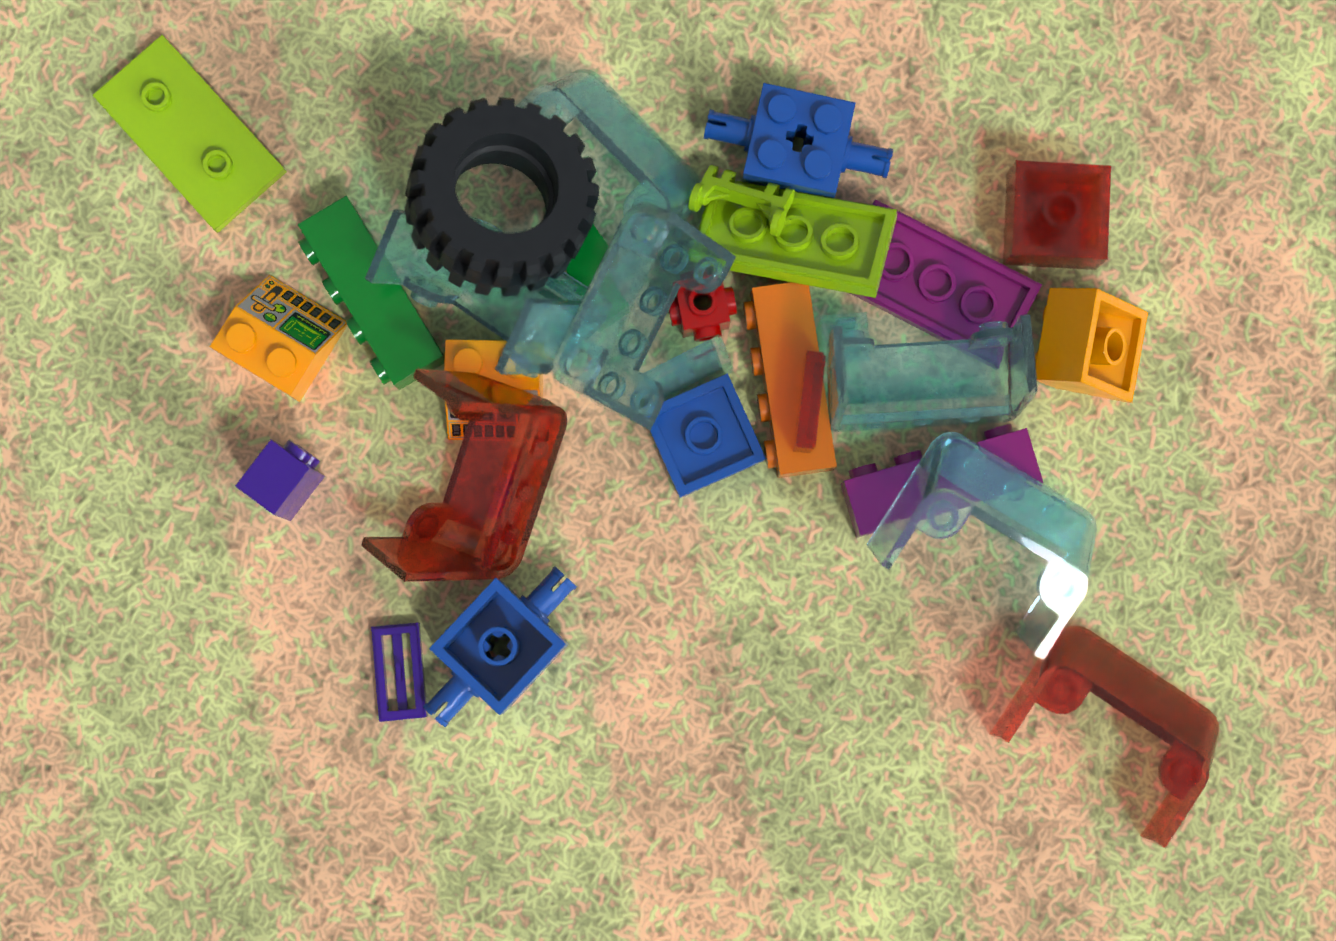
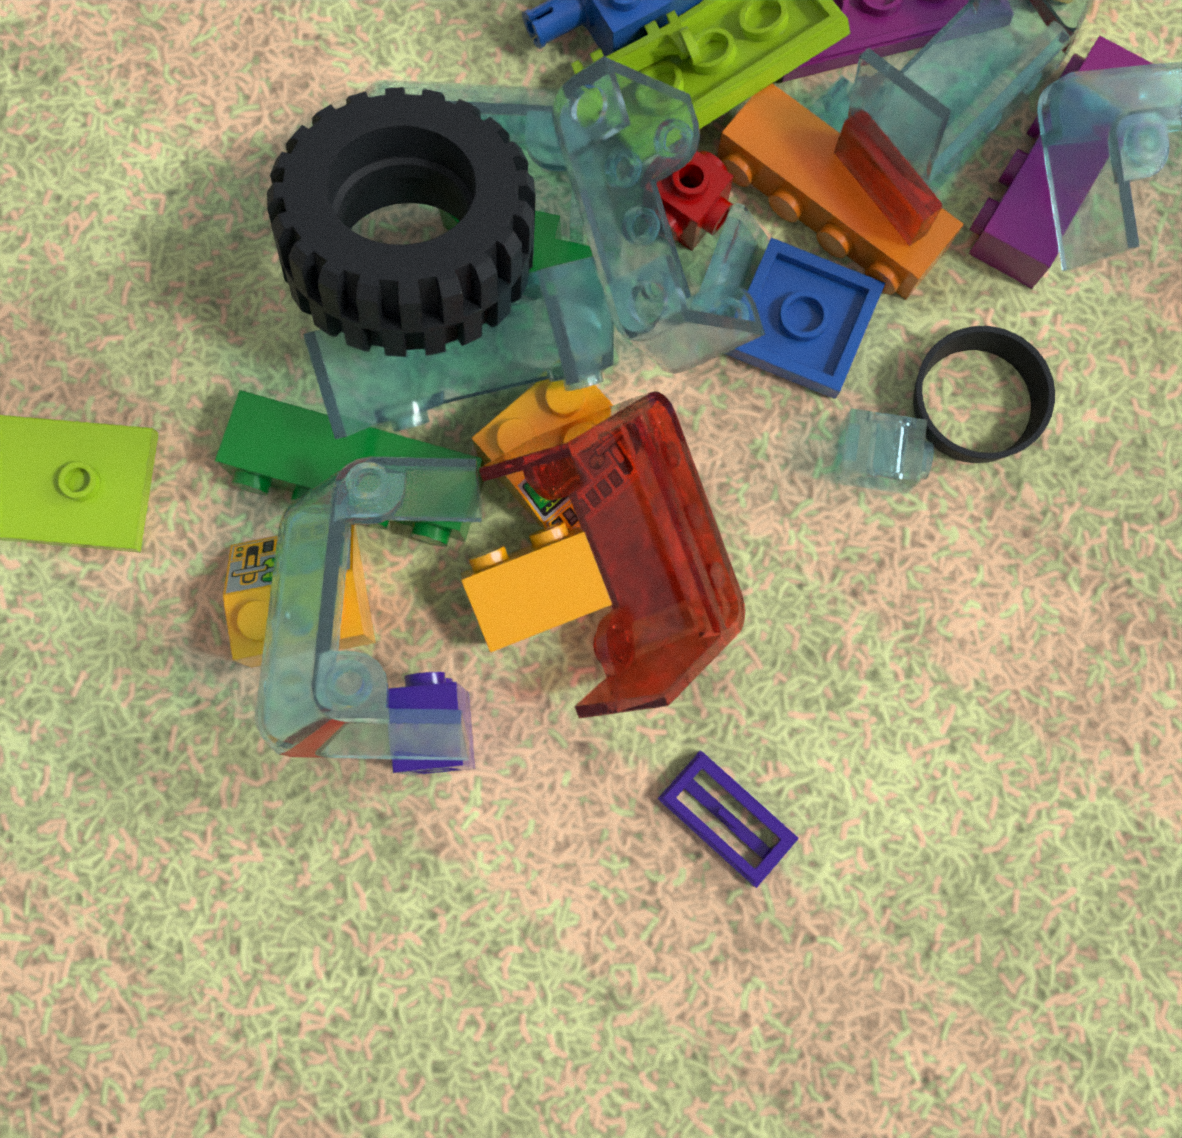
camera: 40 degrees left, 5 degrees down
blue brick [423,566,577,727] -> none
none -> clear light blue windscreen [255,457,482,761]
none -> light orange brick [461,522,612,653]
none -> clear light blue brick [833,408,934,495]
none -> black tyre [913,326,1055,463]

